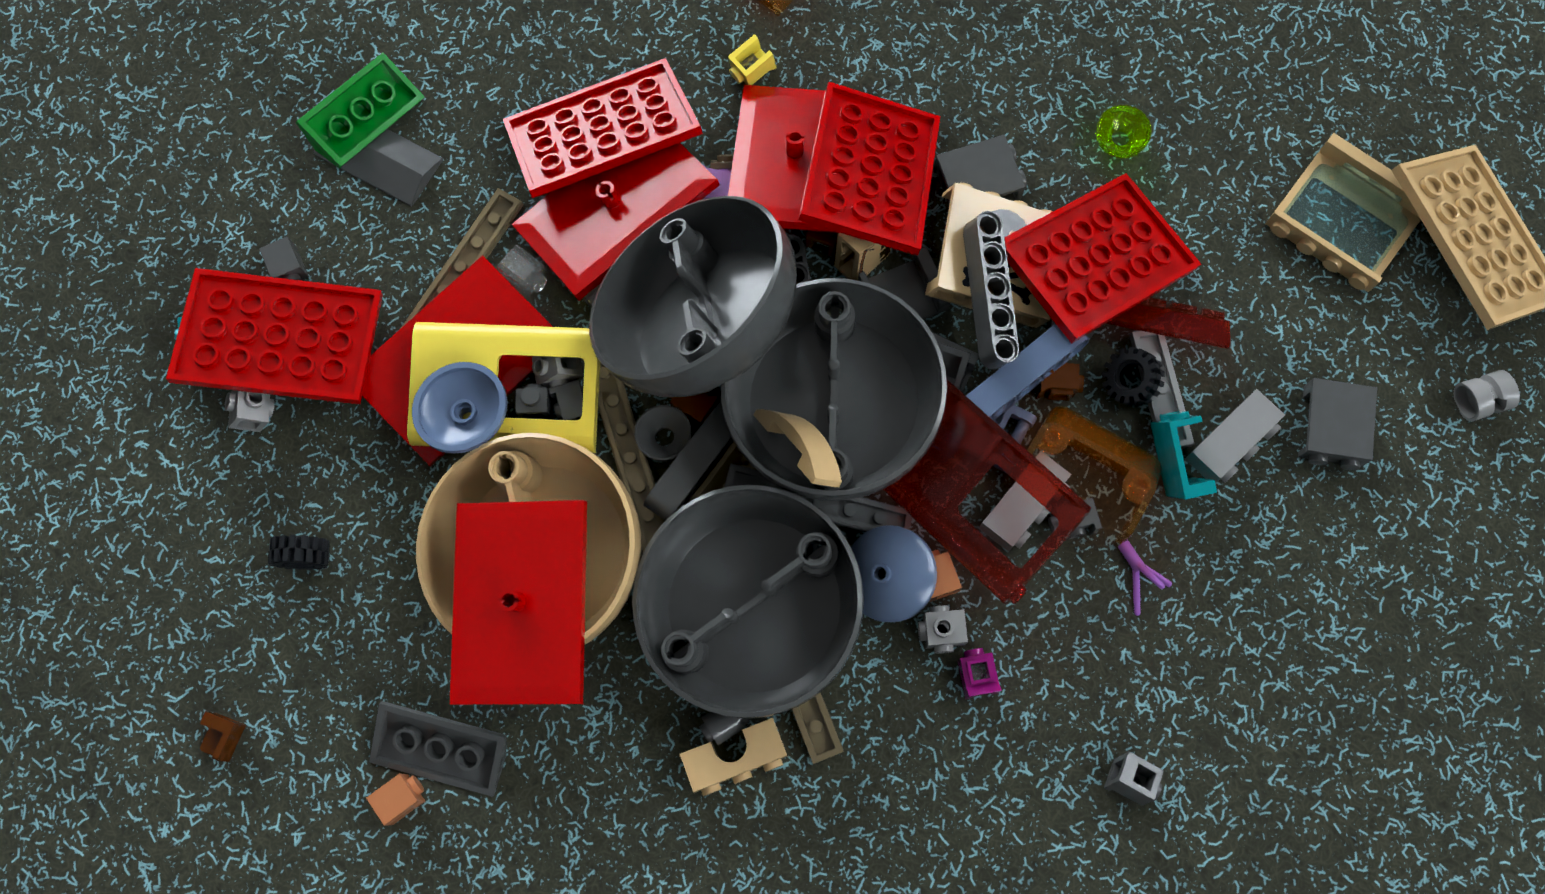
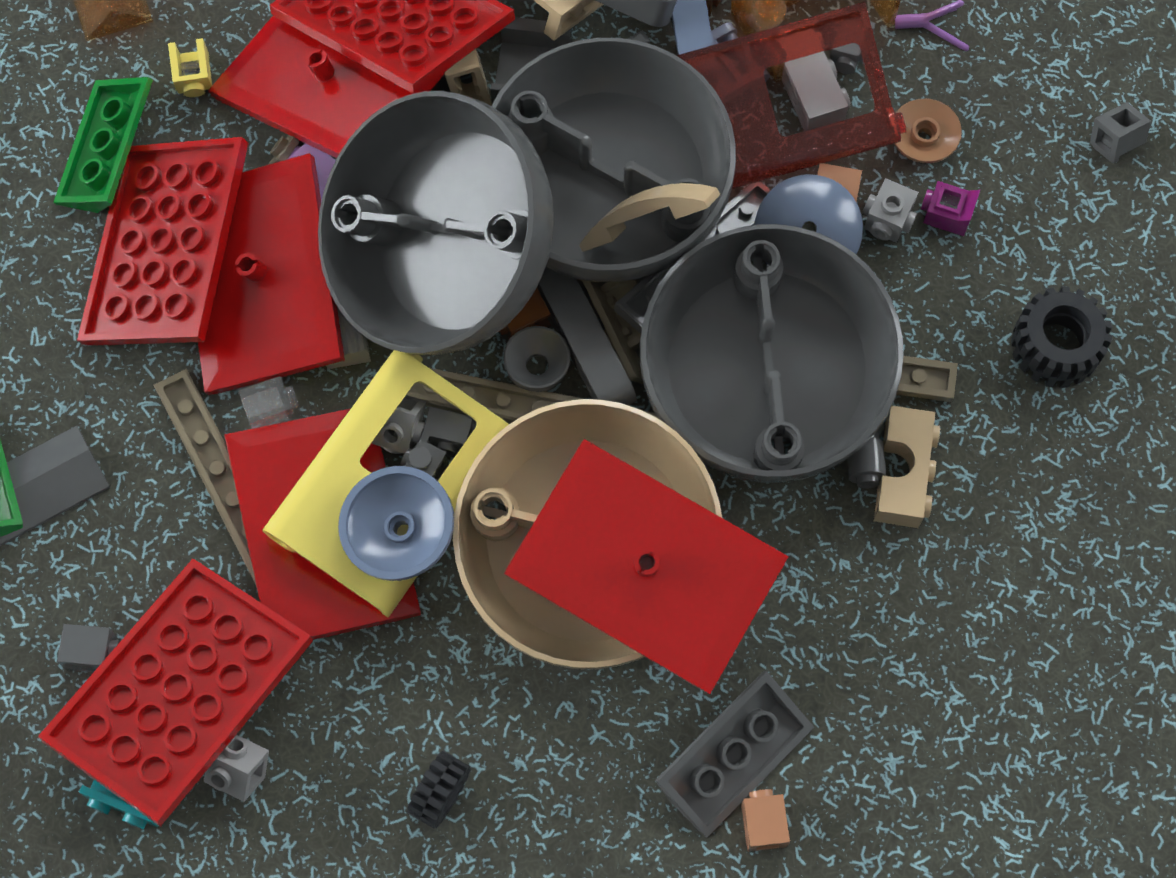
camera: 65 degrees left, 5 degrees down
none -> green slope [53,77,153,213]
none -> medium nougat dish [891,99,962,163]
none -> black tyre [1011,286,1112,388]

